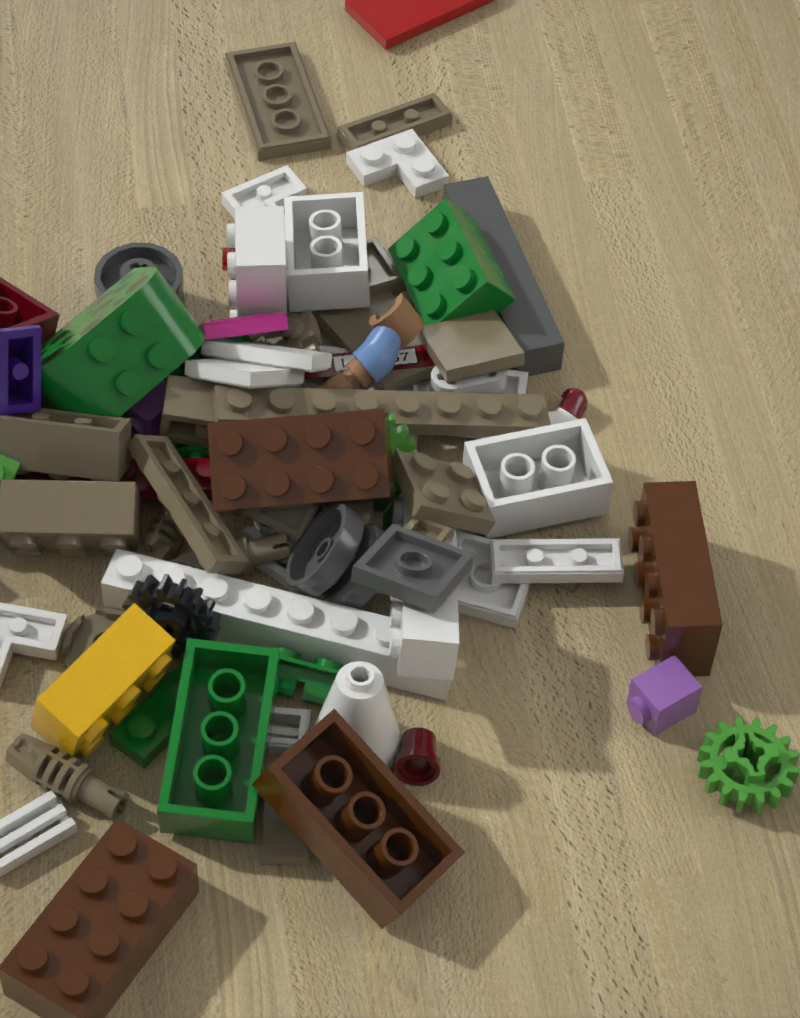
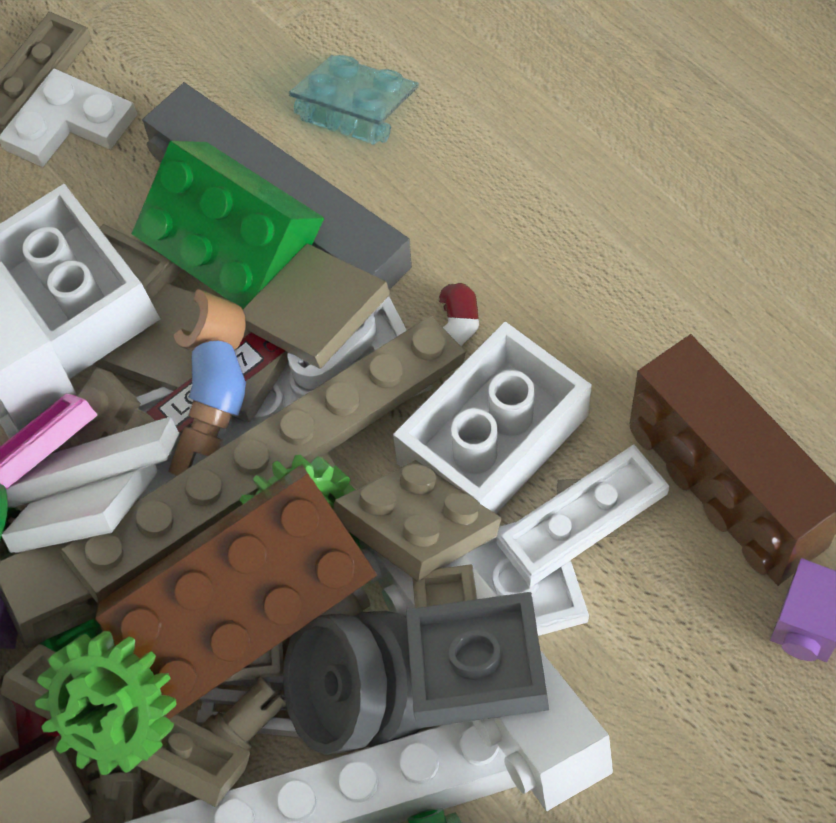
camera: 25 degrees left, 10 degrees up
none -> bright green gear [35,631,176,775]
none -> clear light blue hinge [289,55,419,145]

